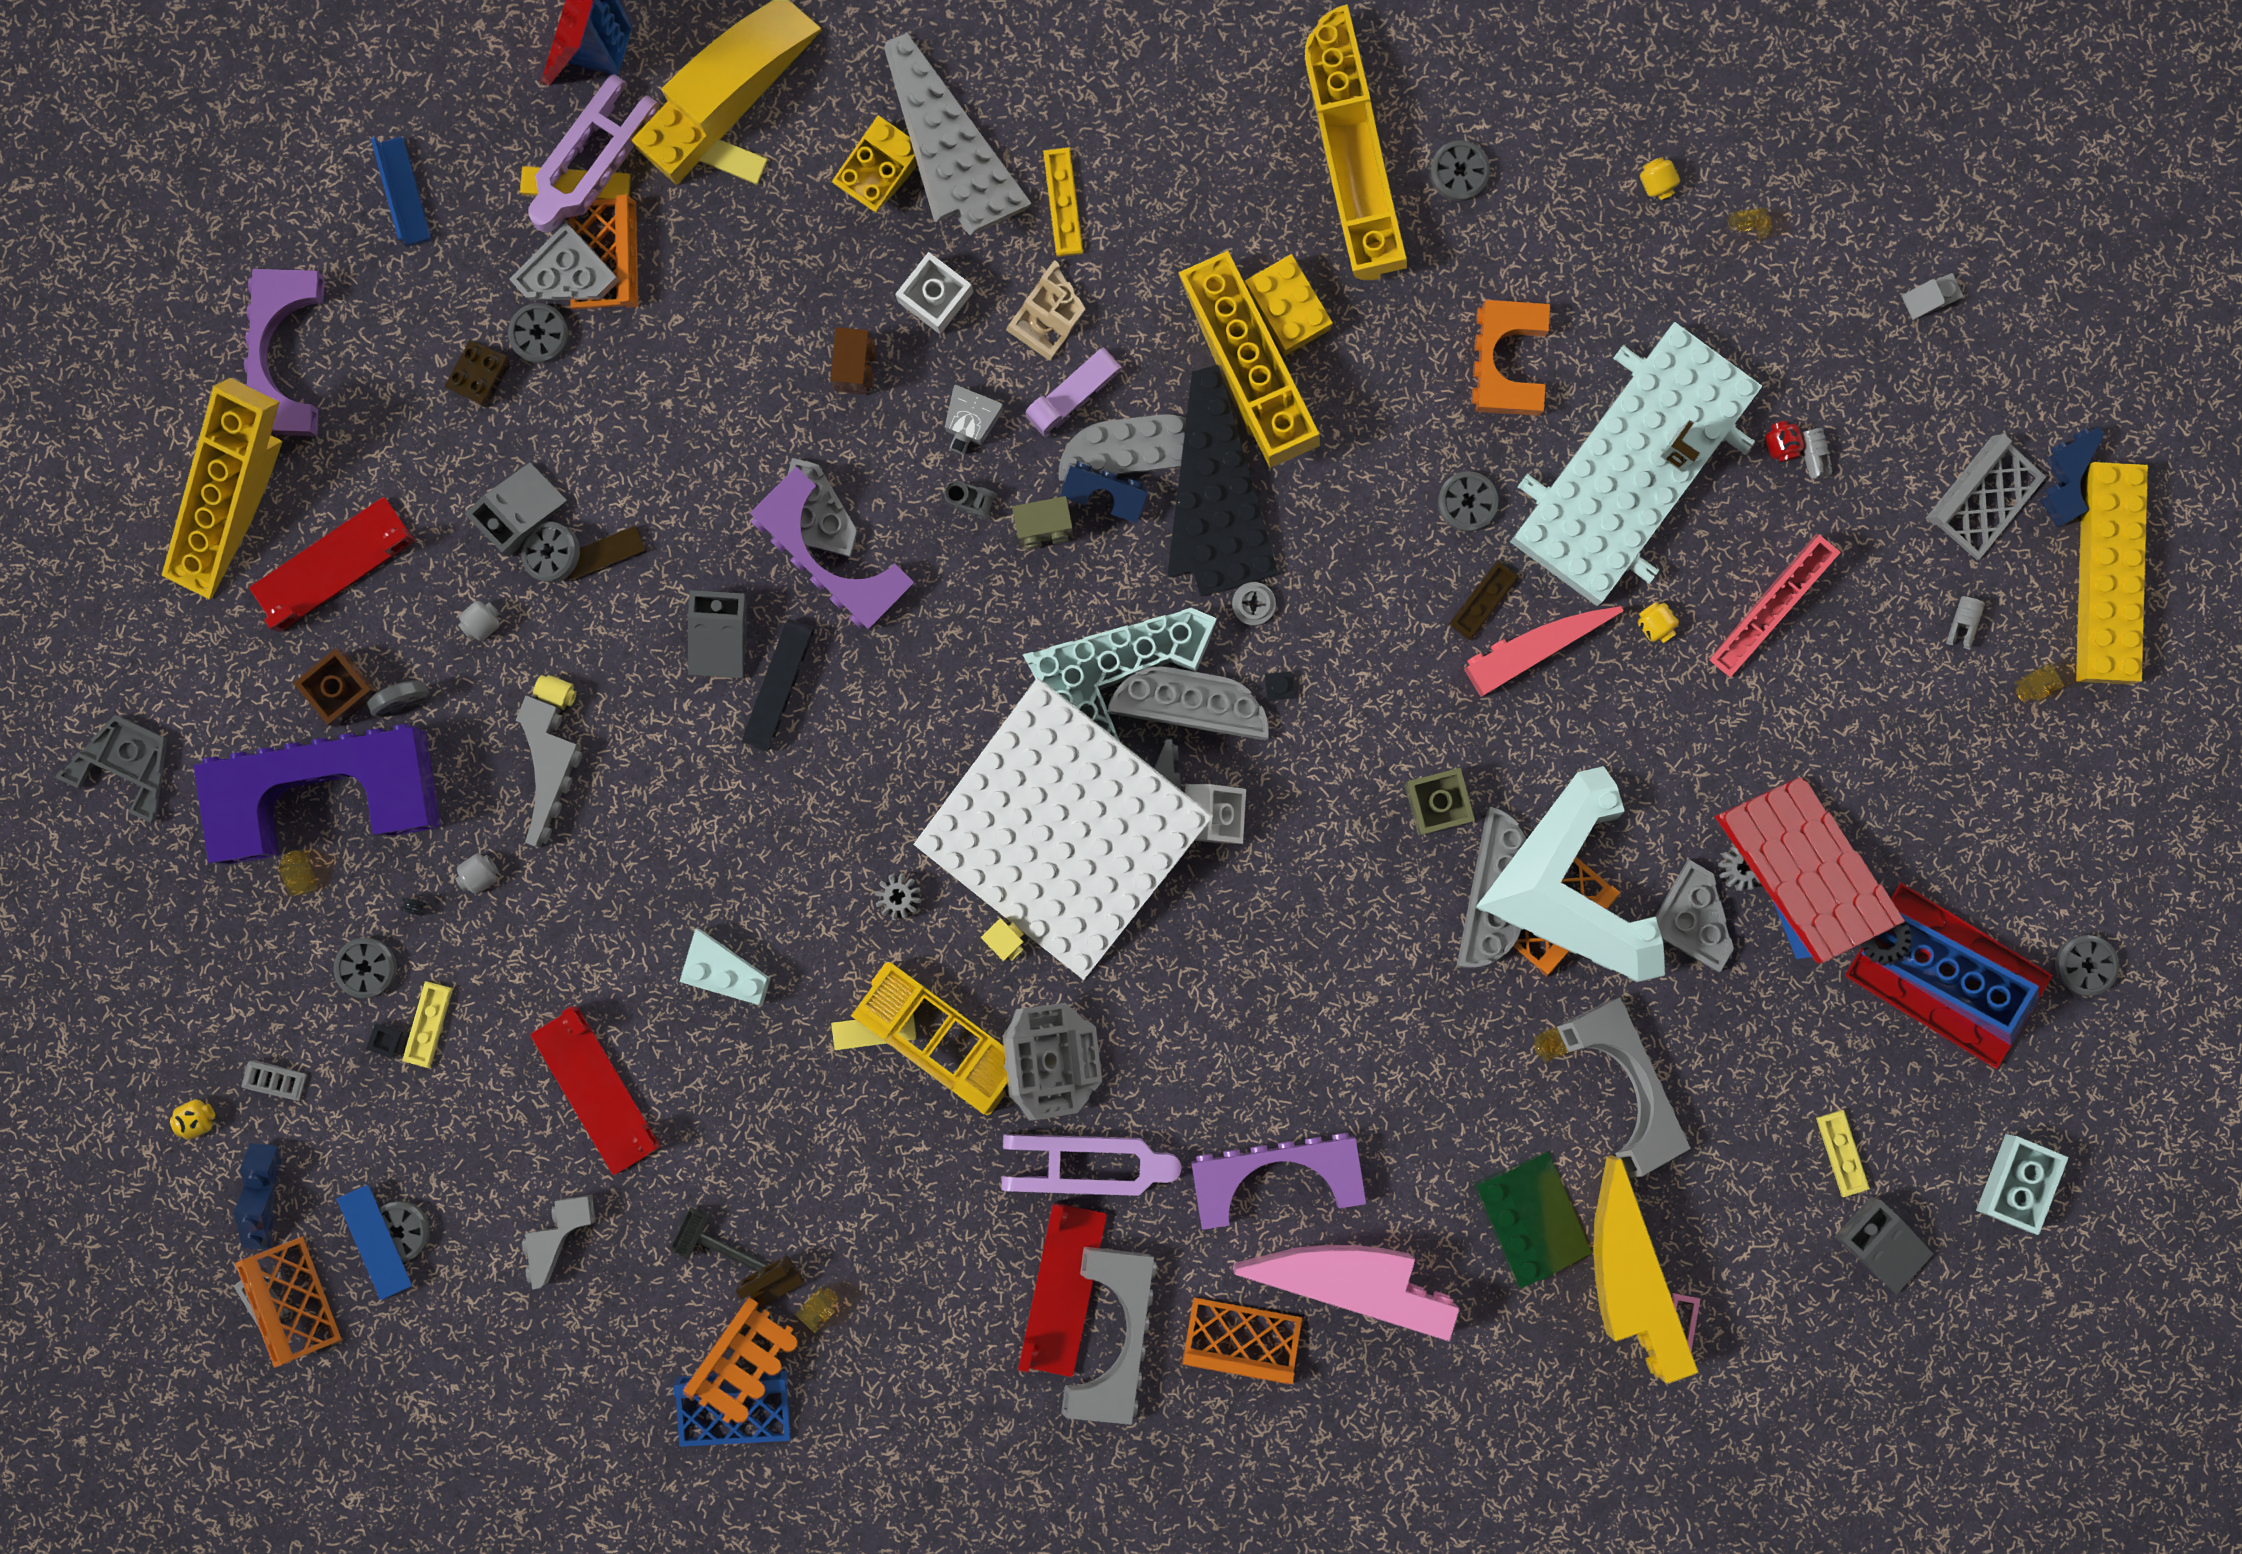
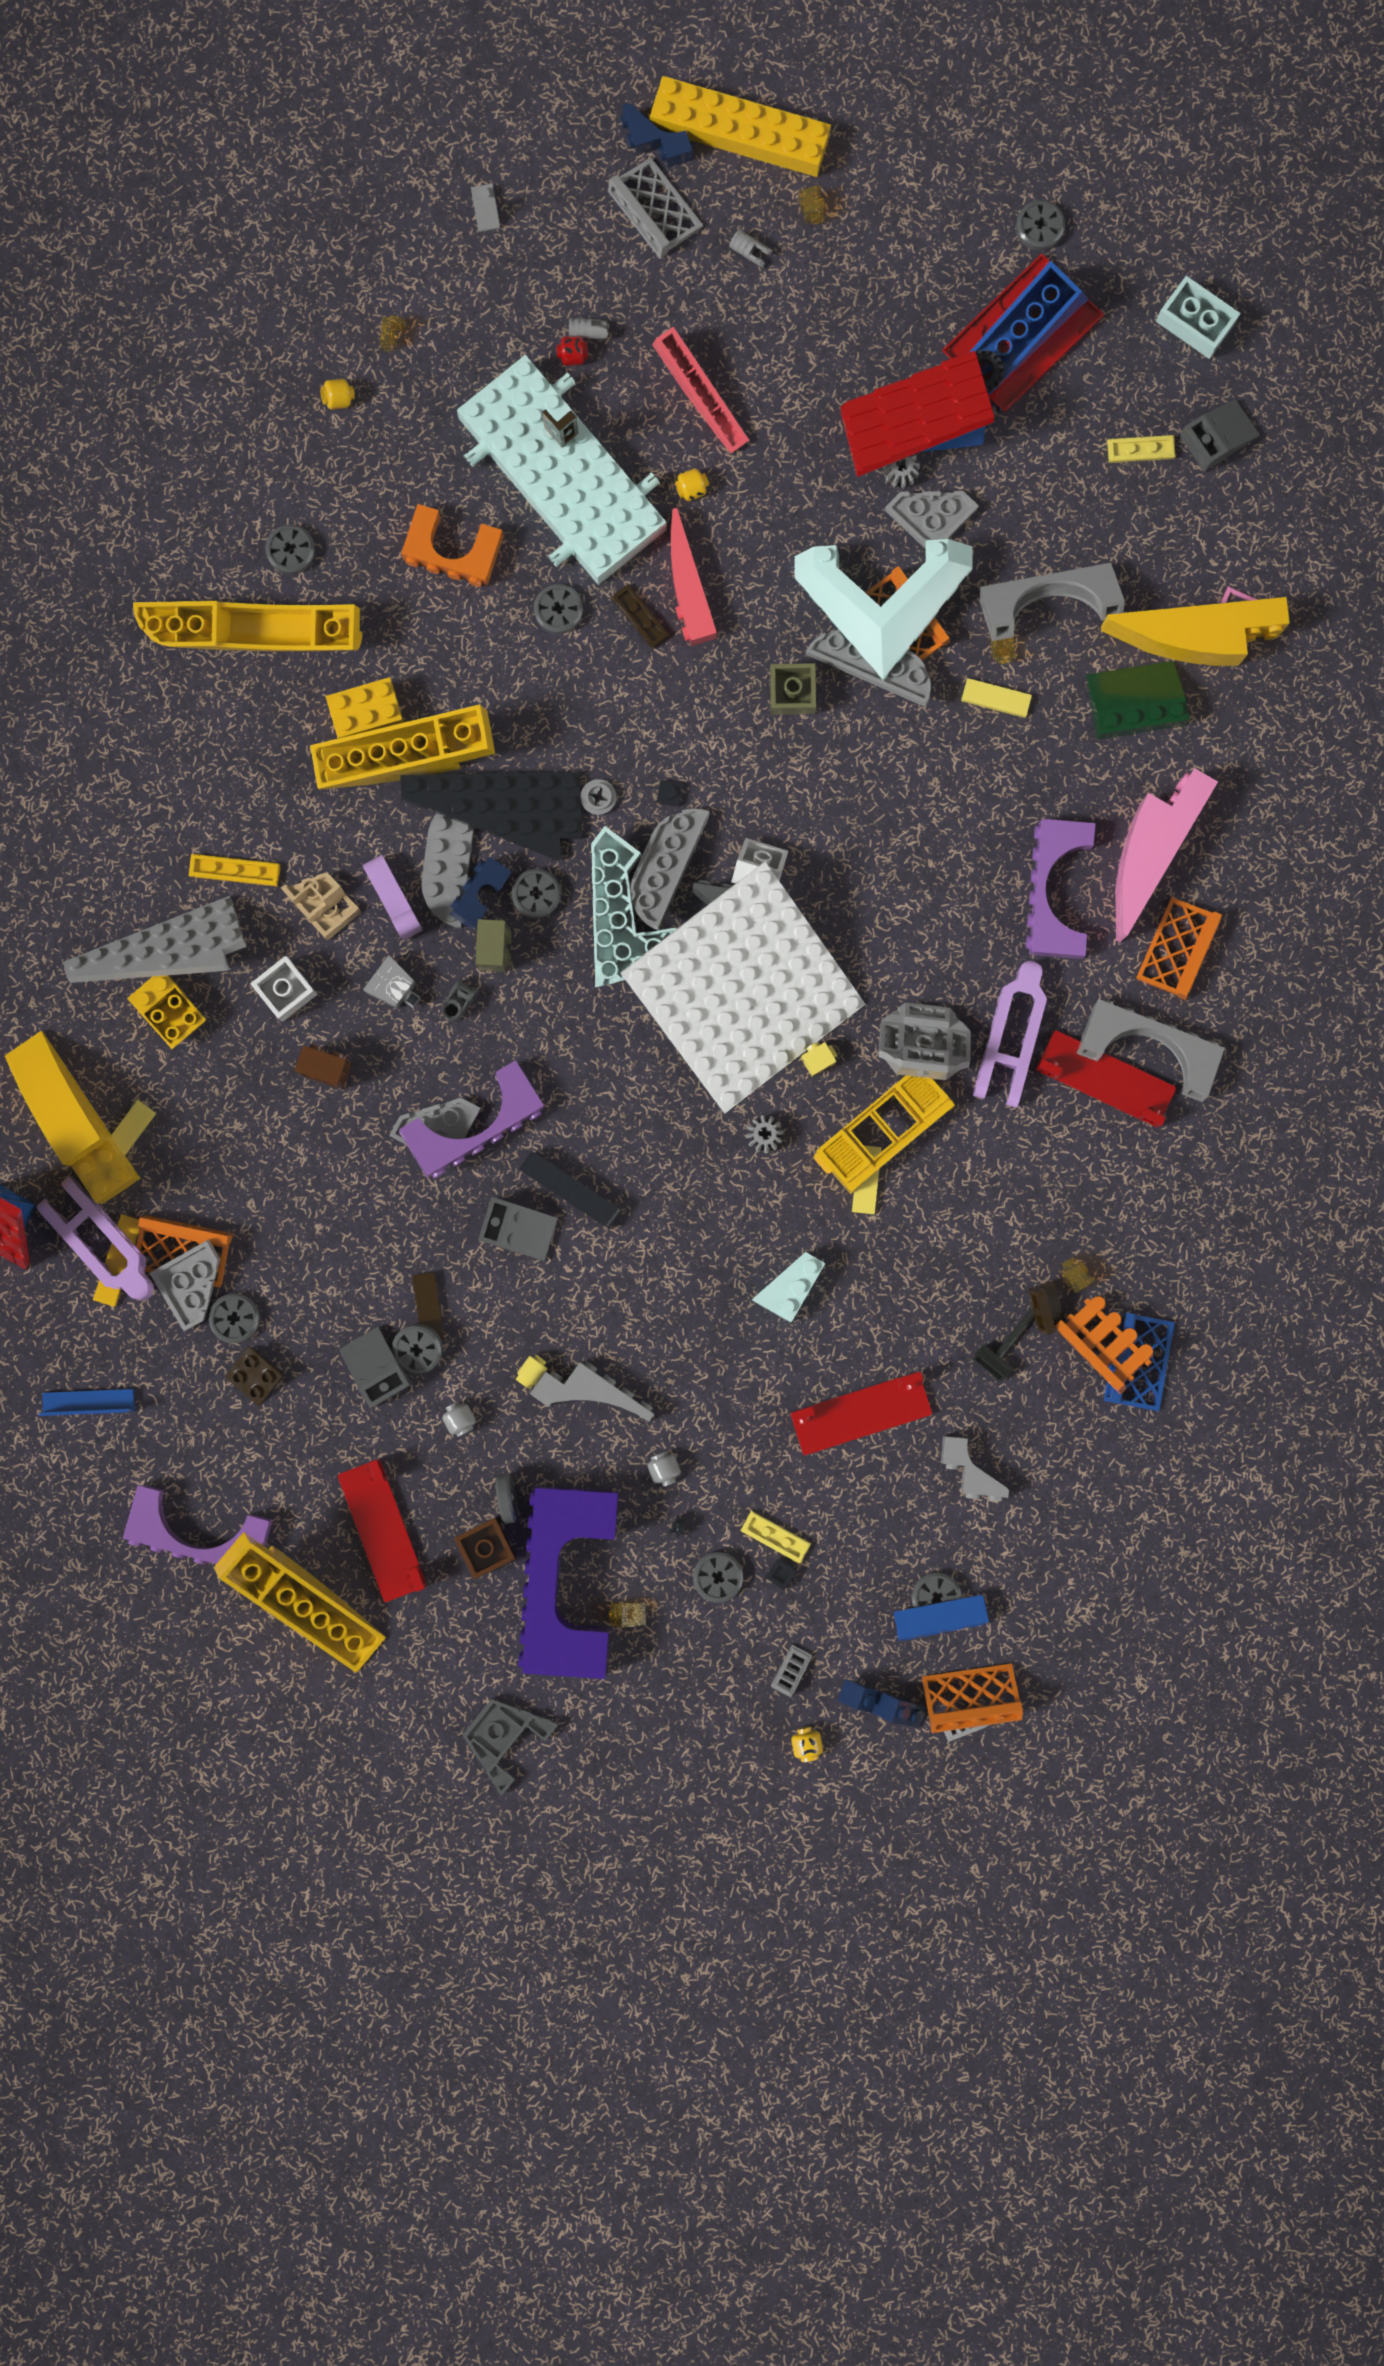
camera: 75 degrees left, 0 degrees up
none -> dark grey wheel [512,869,561,919]
none -> light yellow tile [961,678,1032,718]

